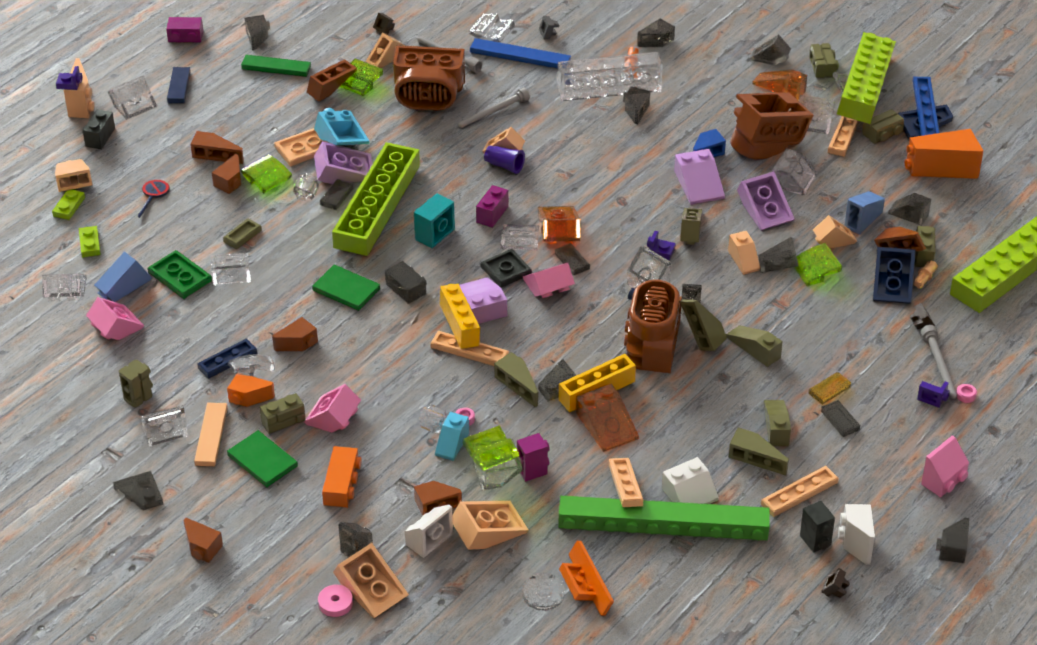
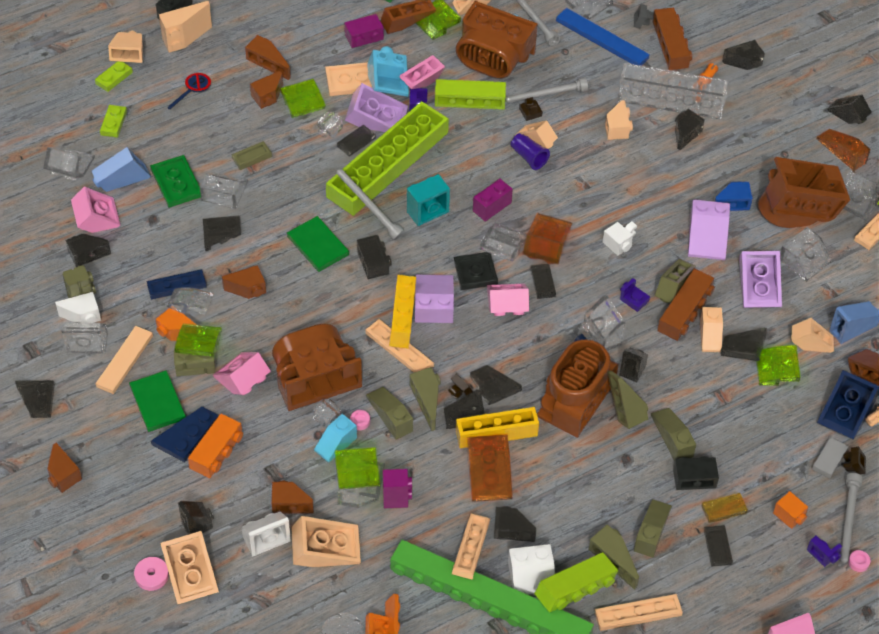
camera: 20 degrees right, 10 degrees up
none -> white slope [55,292,101,326]
none -> clear smoke slope [65,234,111,267]
none -> dark blue wing [151,407,218,463]
none -> light nougat slope [159,1,212,53]
none -> clear neon green slope [174,323,222,357]
none -> clear smoke wing [203,216,241,251]
none -> dark orange brick [272,324,362,411]
none -> light grey piece [337,169,404,240]
none -> magenta brick [344,14,384,48]
none -> olive slope [366,387,413,440]
none -> bright pink slope [400,55,445,89]
none -> dark purple bracket [409,88,428,112]
none -> lime brick [435,79,506,110]
none -> dark brown tile [448,374,474,400]
none -> clear smoke wing [470,365,522,405]
none -> clear smoke slope [494,506,536,542]
none -> dark brown tile [519,97,543,121]
none -> lime brick [534,552,619,613]
none -> white brick [603,222,637,256]
none -> light nougat slope [605,100,633,140]
none -> dark orange brick [652,7,692,70]
none -> dark orange brick [657,268,715,341]
none -> pearl dark grey brick [673,456,719,490]
none -> orange brick [773,491,808,529]
none -> light grey tile [812,437,849,479]

